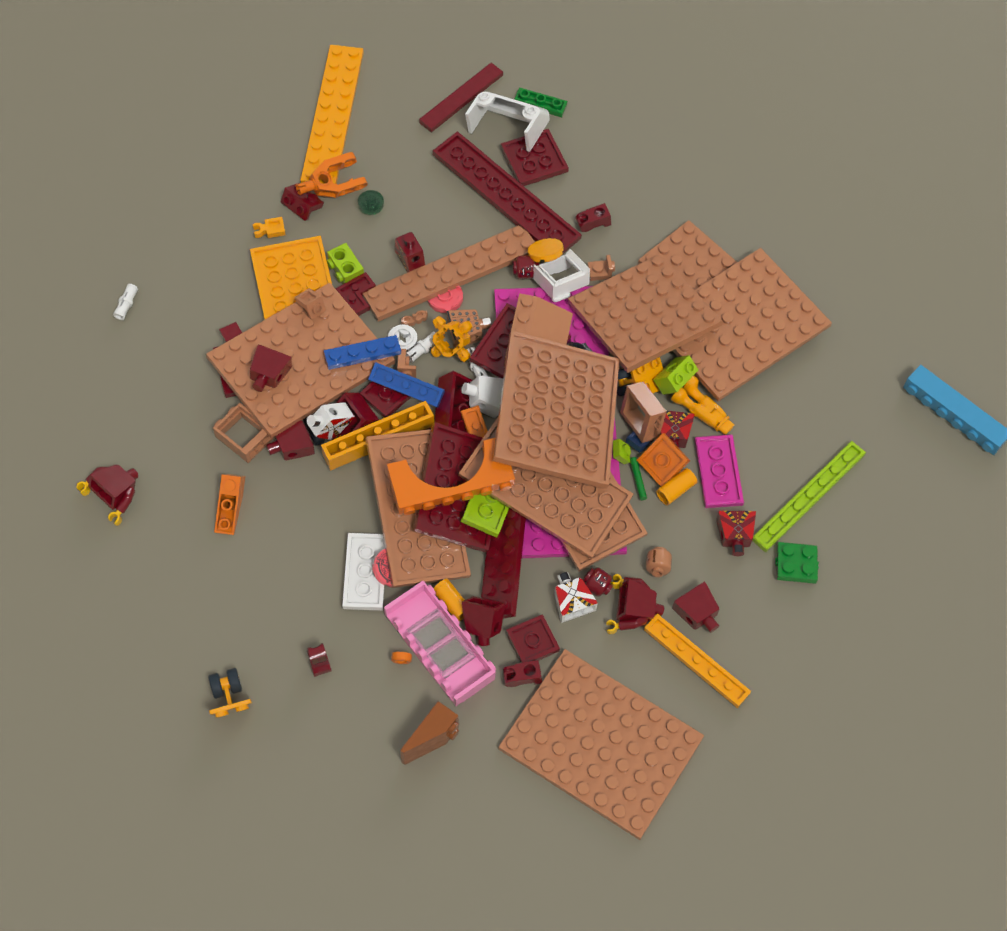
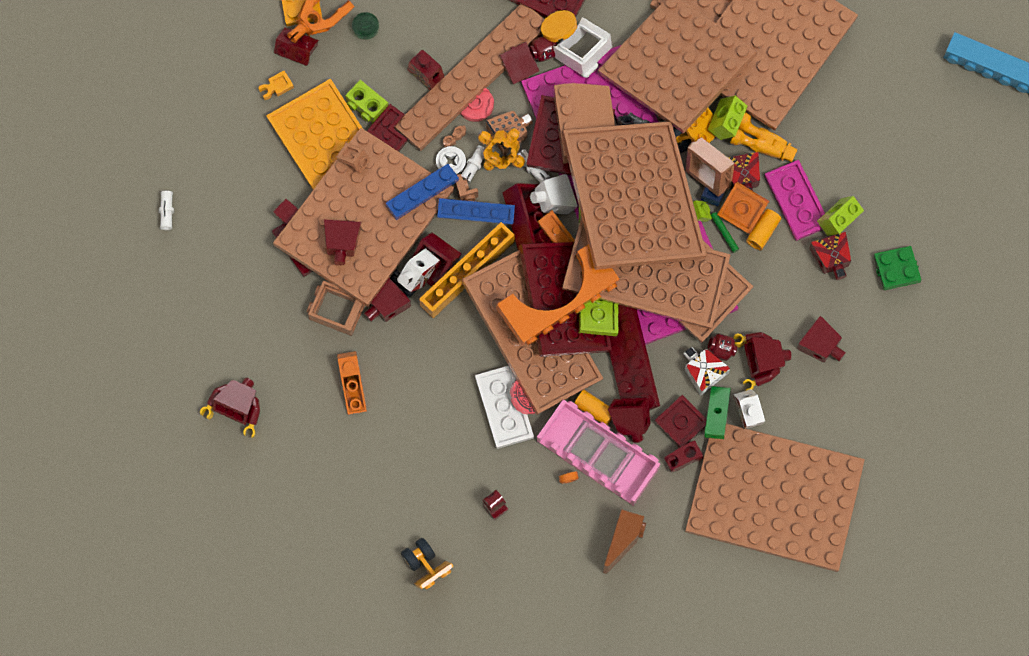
camera: 15 degrees left, 10 degrees up
dark red plate [360,382,411,418] -> none
nougat bracket [587,255,615,281] -> none
light orange plate [644,614,751,708] -> none
nougat head [646,547,672,577] -> none
lime tile [752,441,866,552] -> none
none -> dark red piece [499,42,539,84]
none -> green tile [705,386,731,439]
none -> white torso [733,389,765,429]
none -> lime brick [817,196,864,236]

